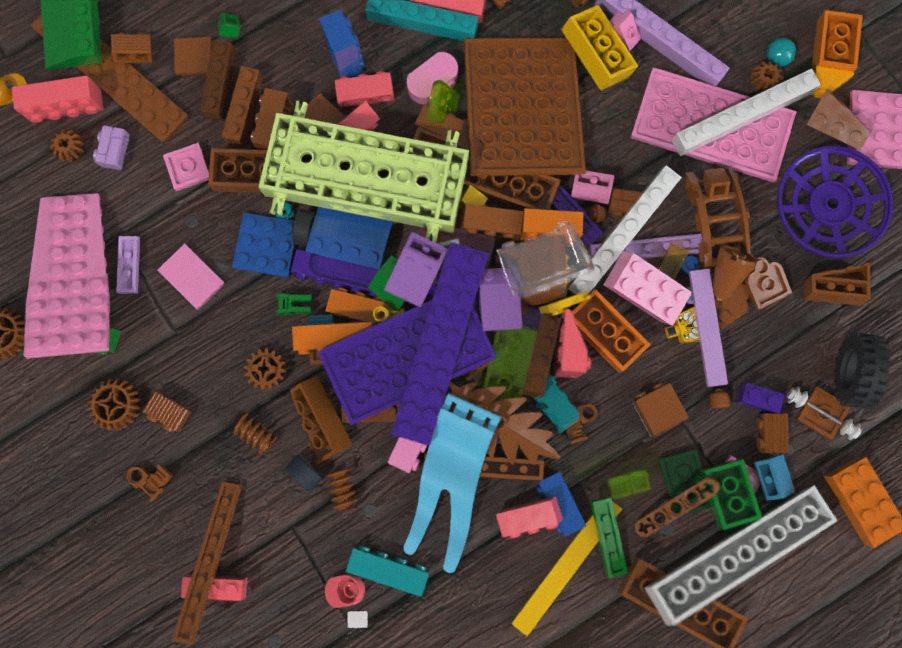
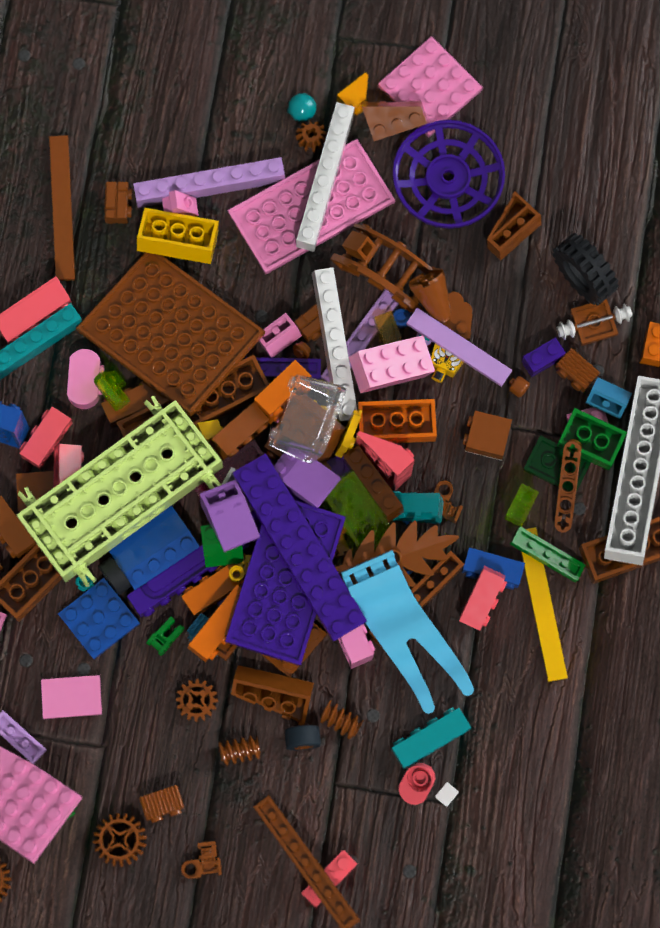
camera: 55 degrees left, 5 degrees down
plate [745,257,792,310] -> none
orange brick [812,10,863,72] -> none

